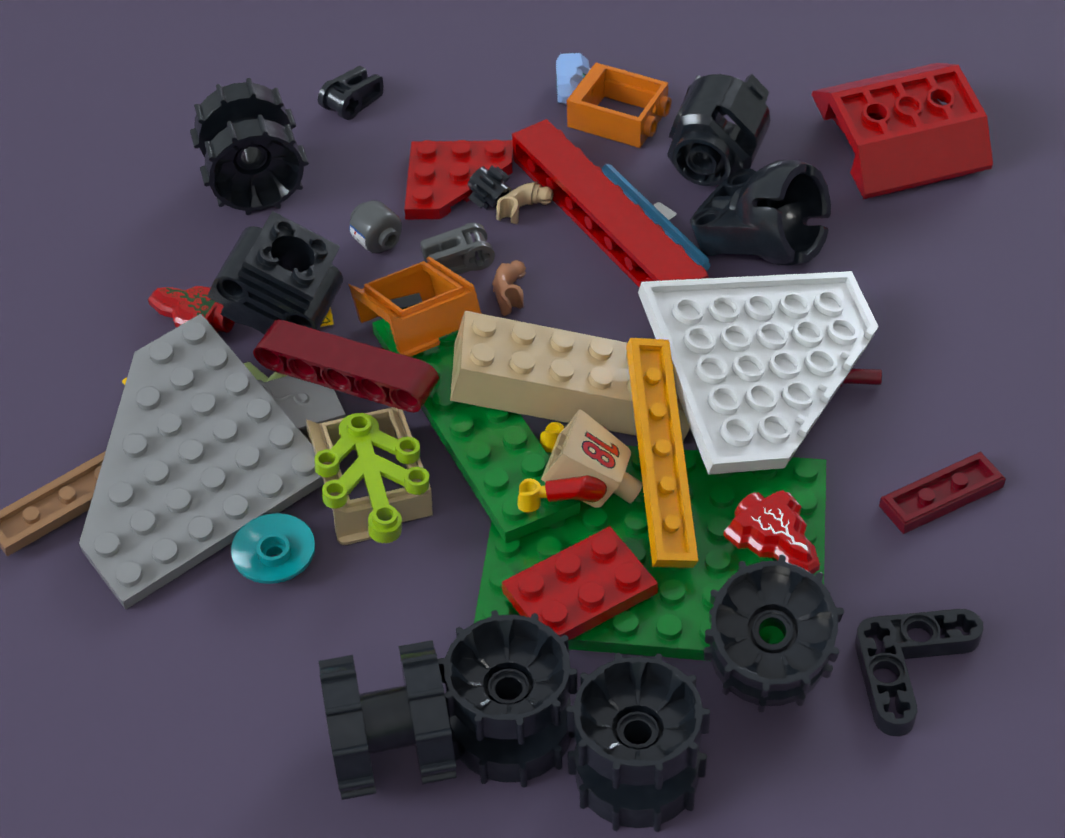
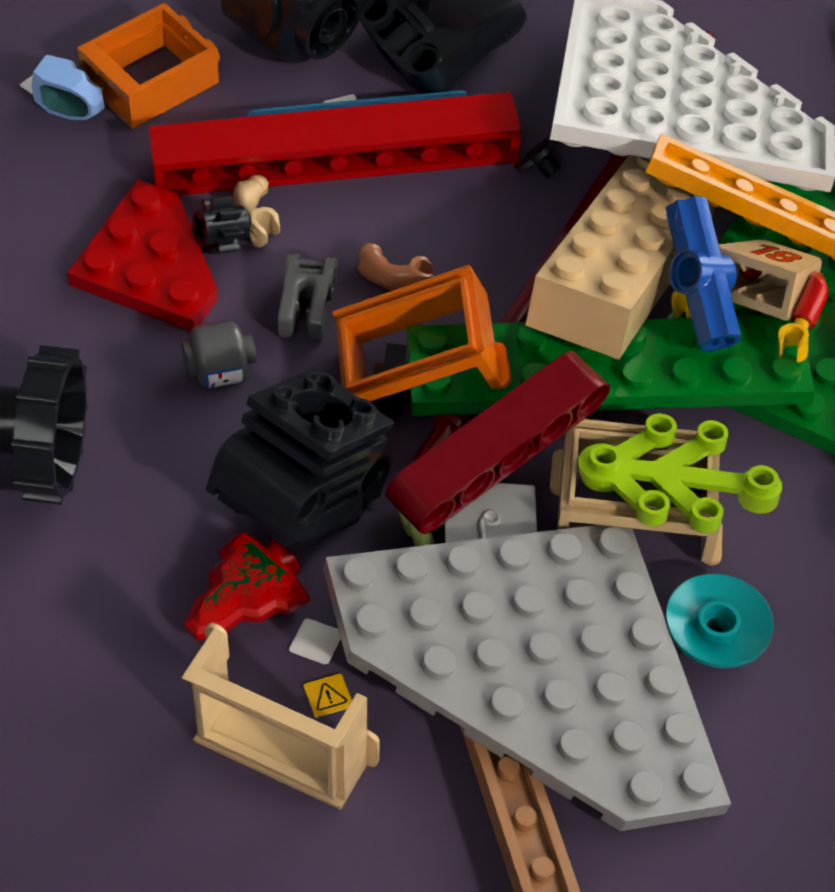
camera: 70 degrees left, 5 degrees up
none -> tan piece [182,623,380,810]
none -> blue piece [665,196,741,352]

